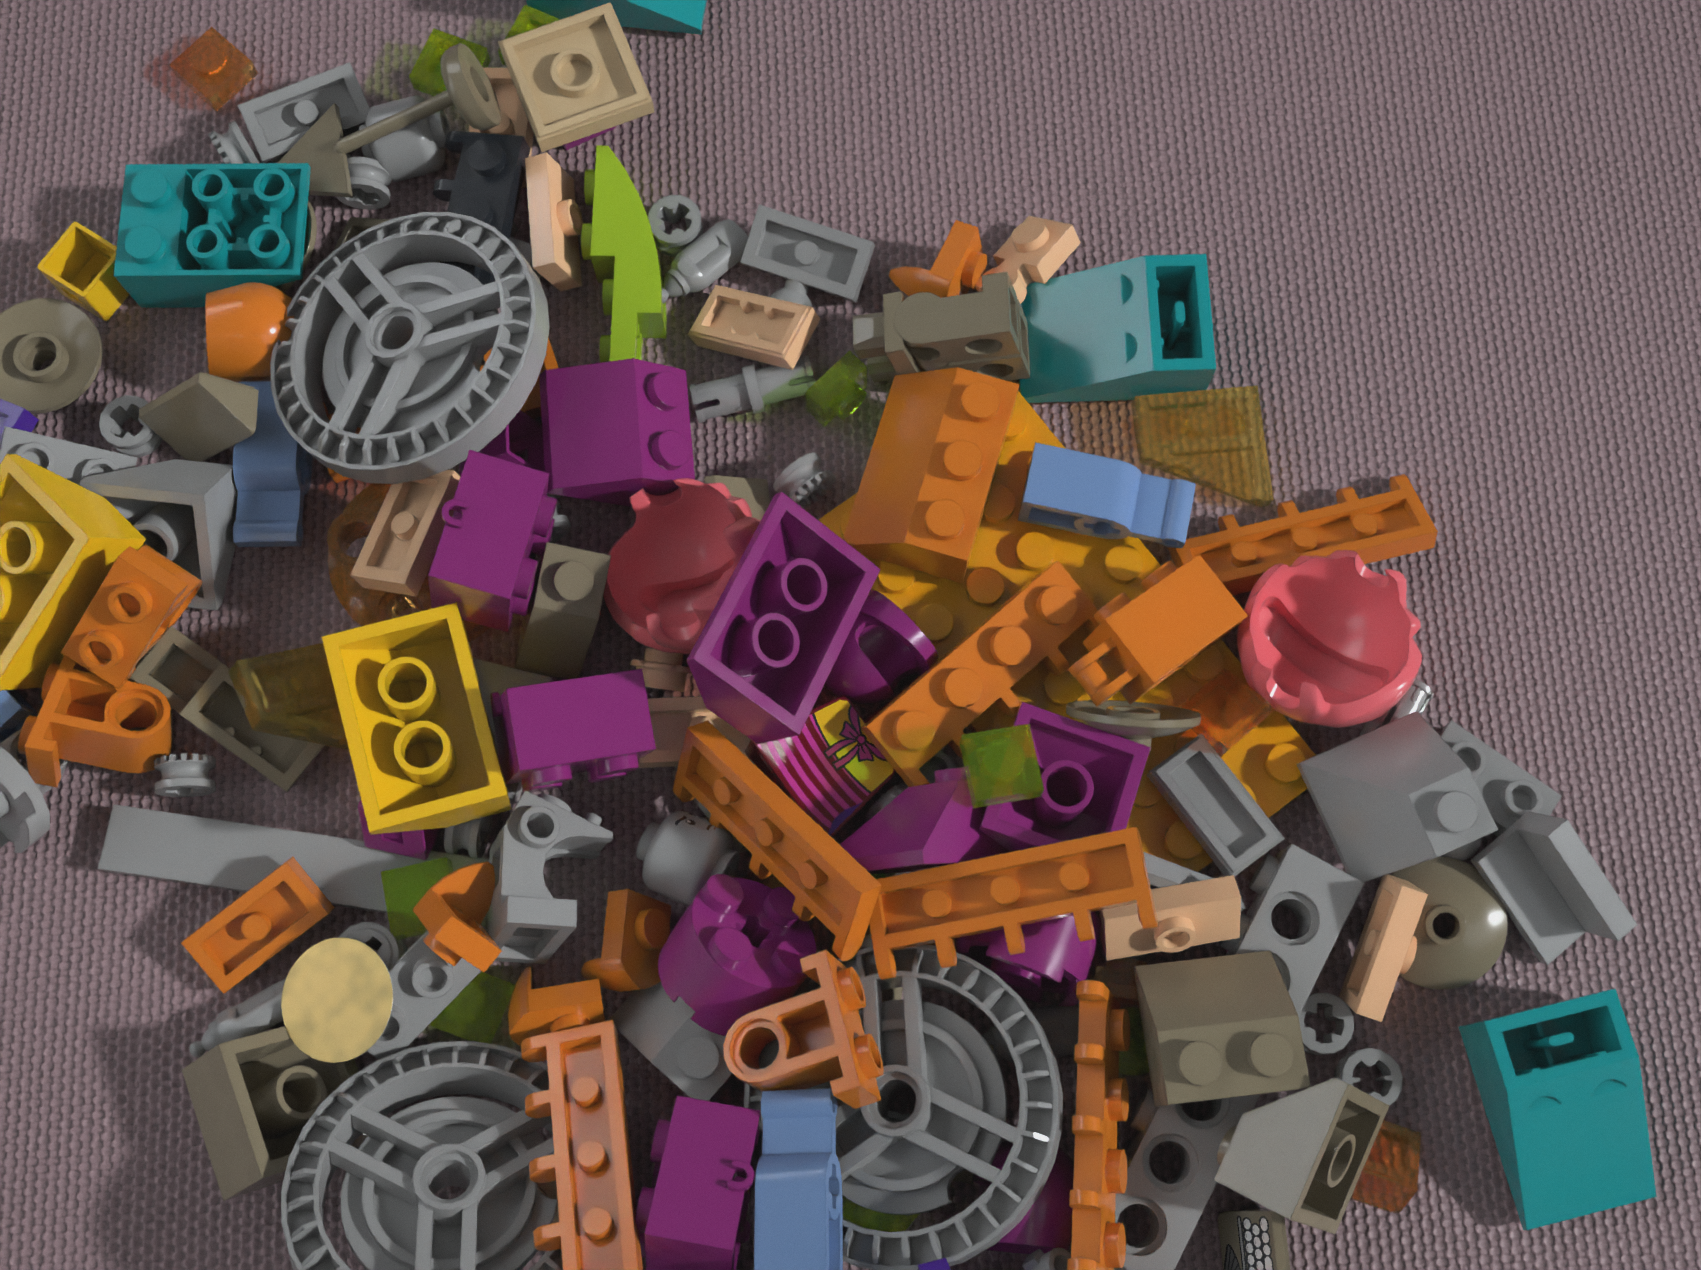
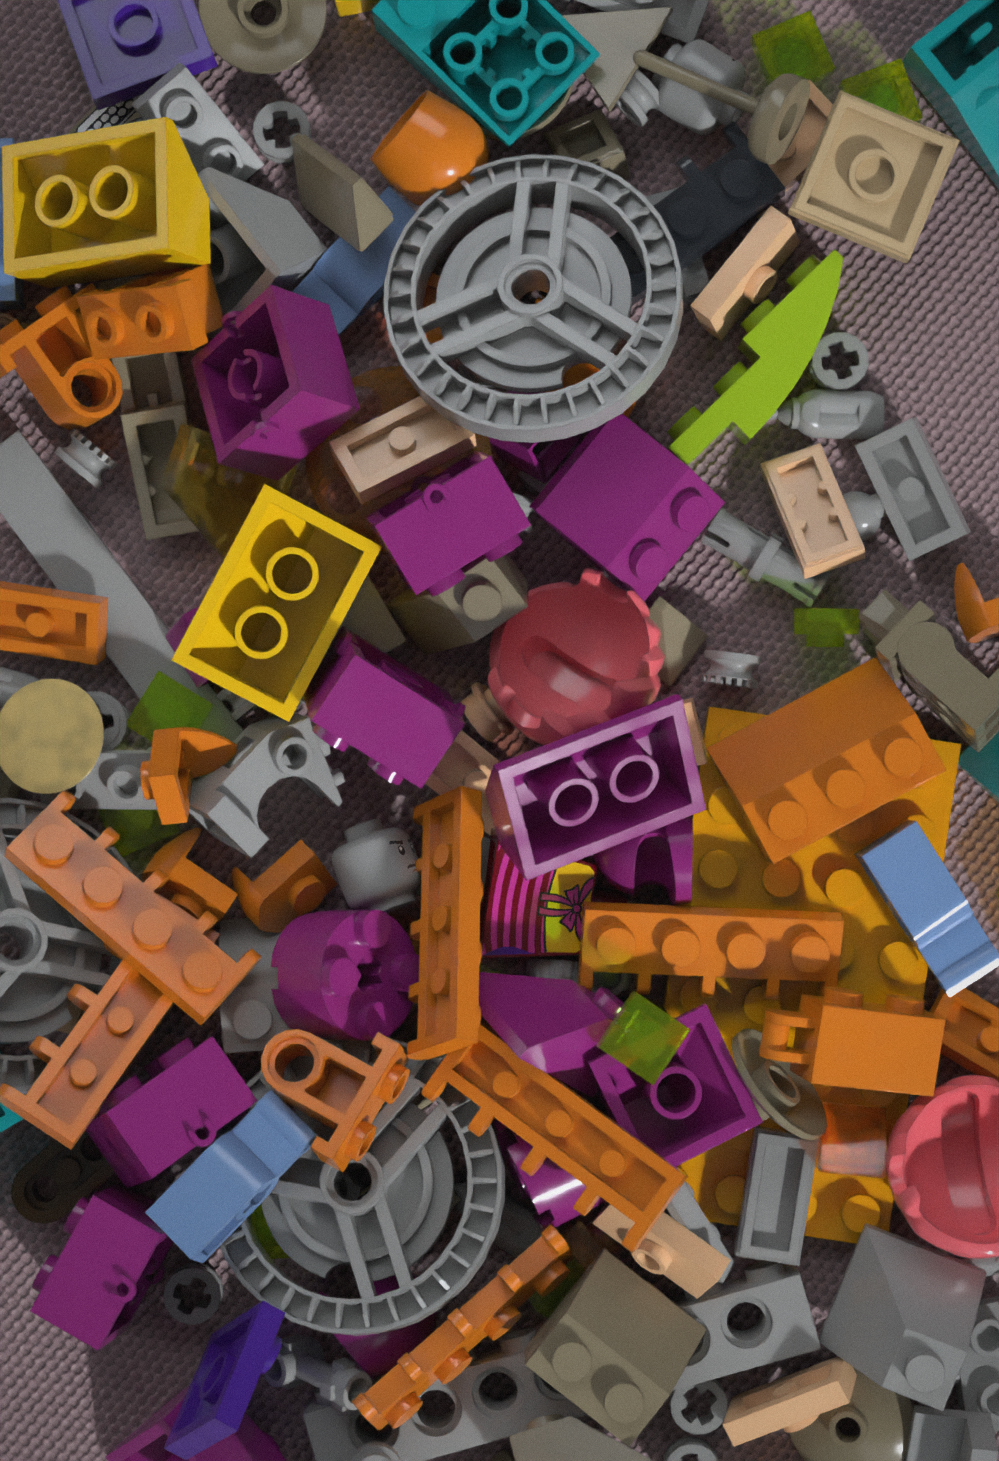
camera: 45 degrees right, 15 degrees up
none -> orange hinge [4,790,262,1025]
none -> magenta brick [191,285,360,481]

